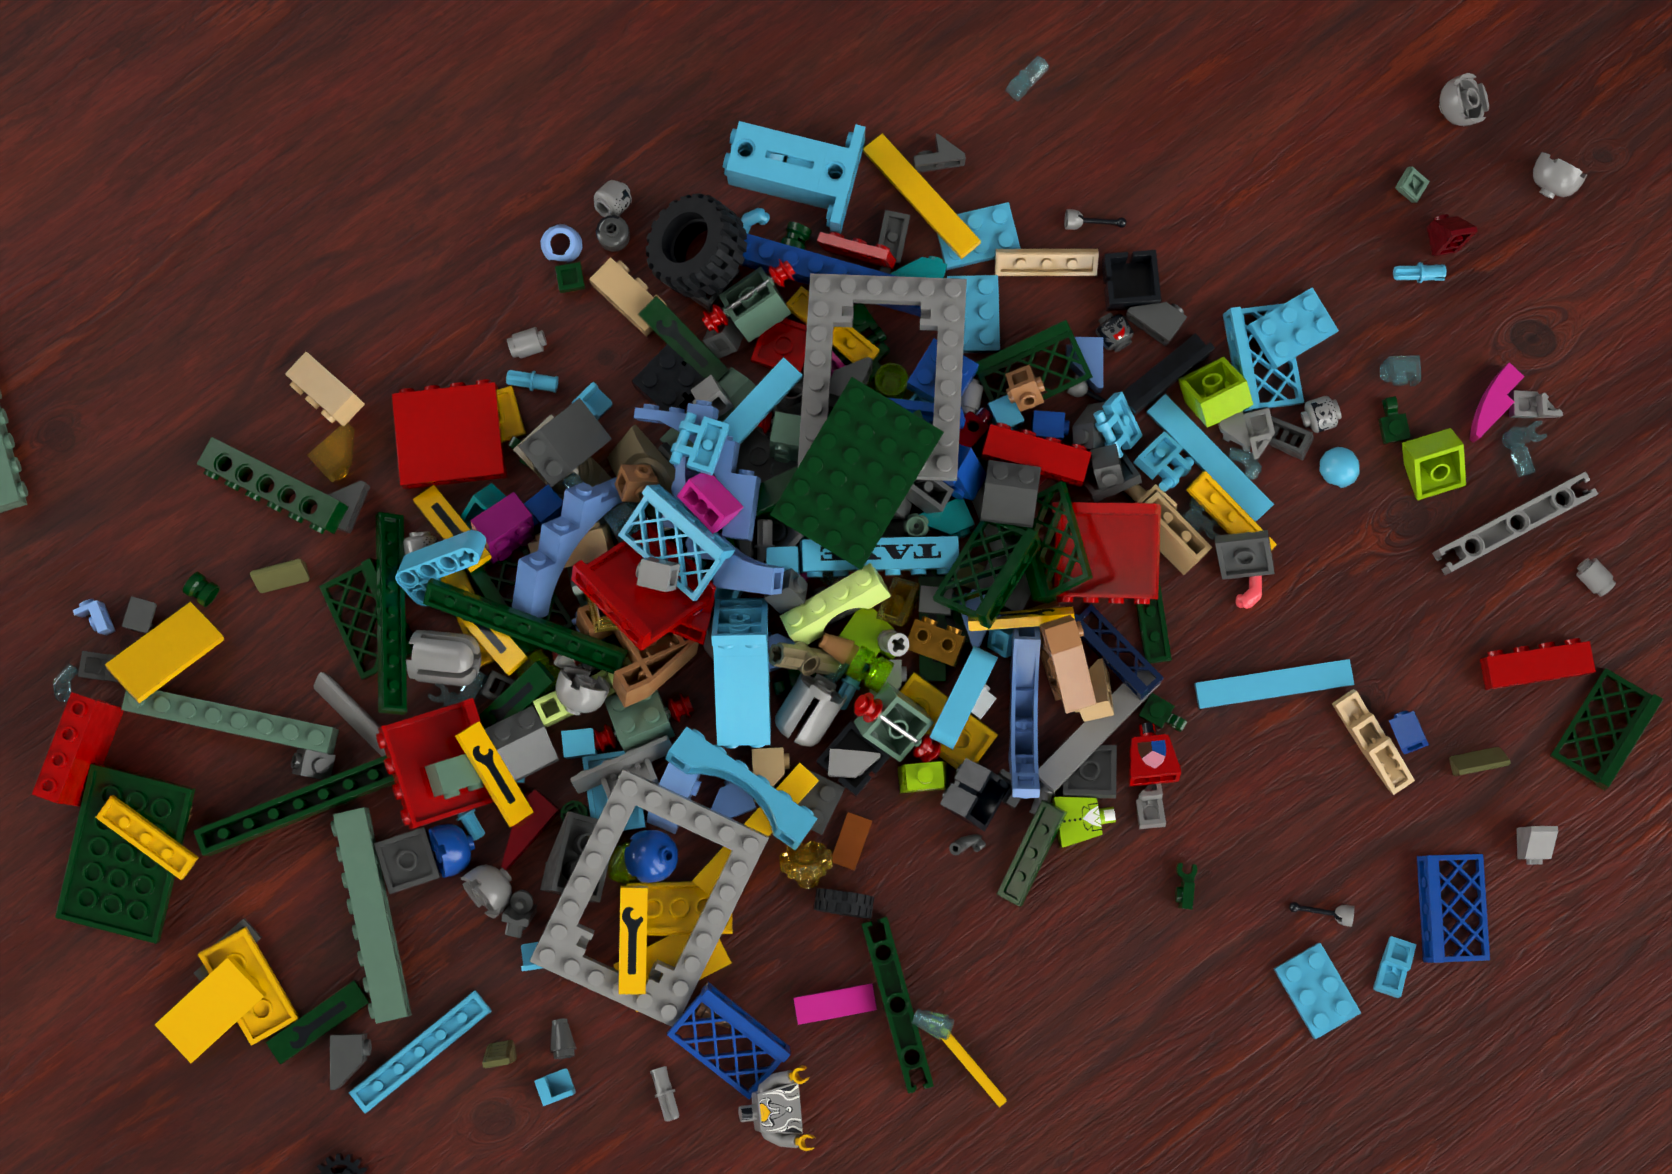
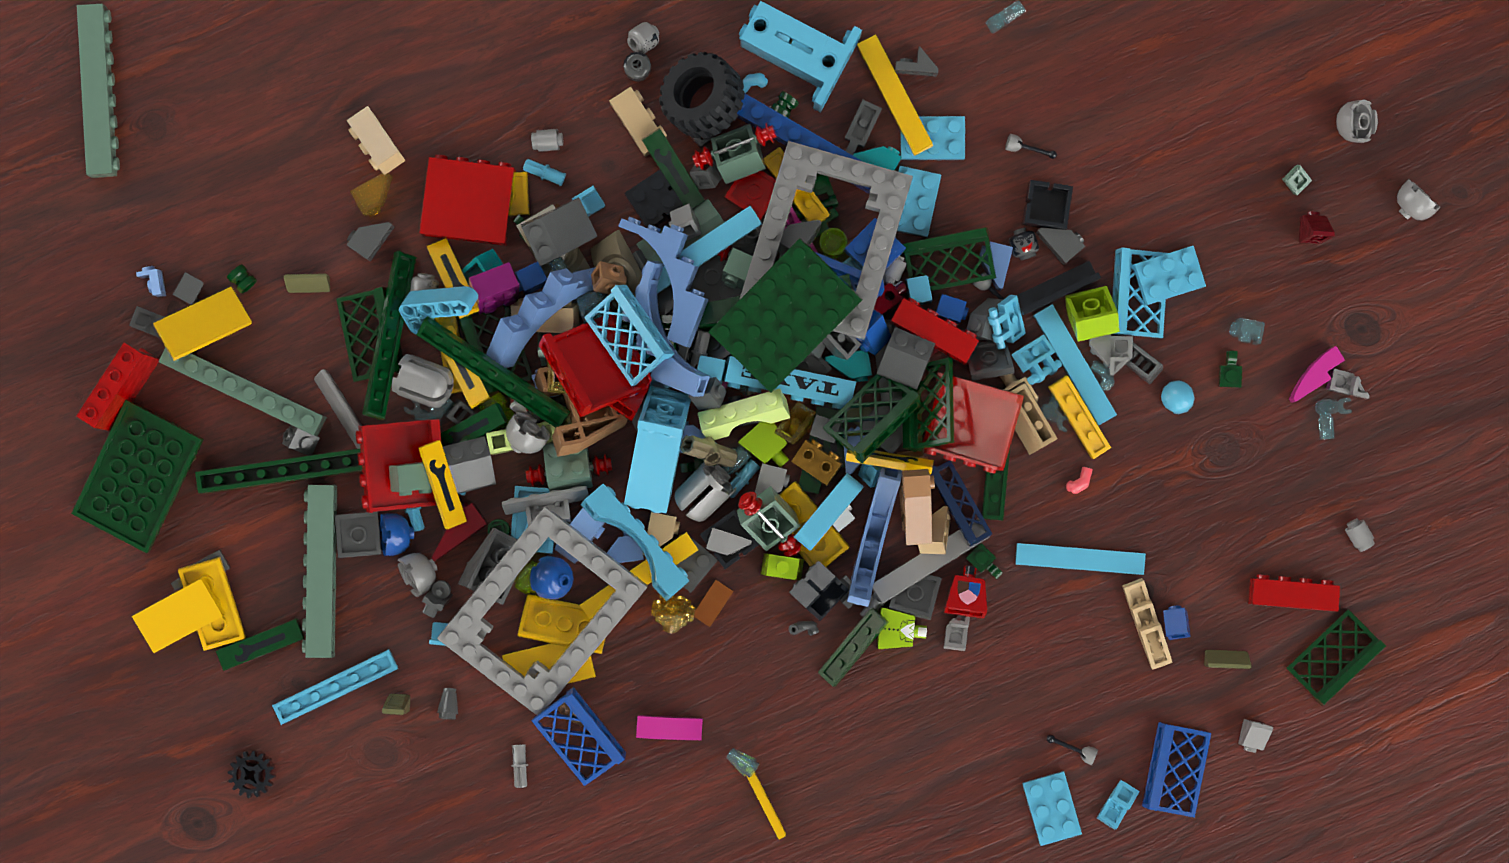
camera: 10 degrees right, 5 degrees up
clear light blue arm [53,663,79,702] -> none
yellow tile [95,795,199,880] -> none
dark green brick [197,437,349,534] -> none
dark grey slope [330,1033,372,1090] -> none
medium azure panel [534,1068,576,1106] -> none
light blue piece [540,224,583,263] -> none
dark green plate [555,262,585,293] -> none
medium azure panel [561,728,597,759] -> none
yellow tile [618,886,648,994] -> none
light grey brick [636,557,681,592] -> none
medium azure plate [669,412,730,476] -> none
dark pink brick [677,473,743,534] -> none
light grey torso [738,1065,815,1151] -> none
black tyre [813,888,874,918] -> none
red plate [817,232,896,269] -> none
medium nougat cone [818,632,859,665] -> none
clear neon green wheel [846,645,895,693] -> none
dark green piece [861,917,934,1094] -> none
light grey bush [878,629,909,656] -> none
sand green plate [903,513,929,537] -> none
tan tile [995,249,1099,276] -> none
medium nougat brick [1006,364,1046,412] -> none
dark grey brick [1091,444,1124,489] -> none
dark green plate [1175,863,1197,910] -> none
dark grey hinge [1215,530,1275,580] -> none
light grey head [1301,396,1342,433] -> none
medium azure axle [1393,263,1446,283] -> none
lime slope [1402,428,1466,500] -> none
light grey piece [1432,471,1598,575] -> none

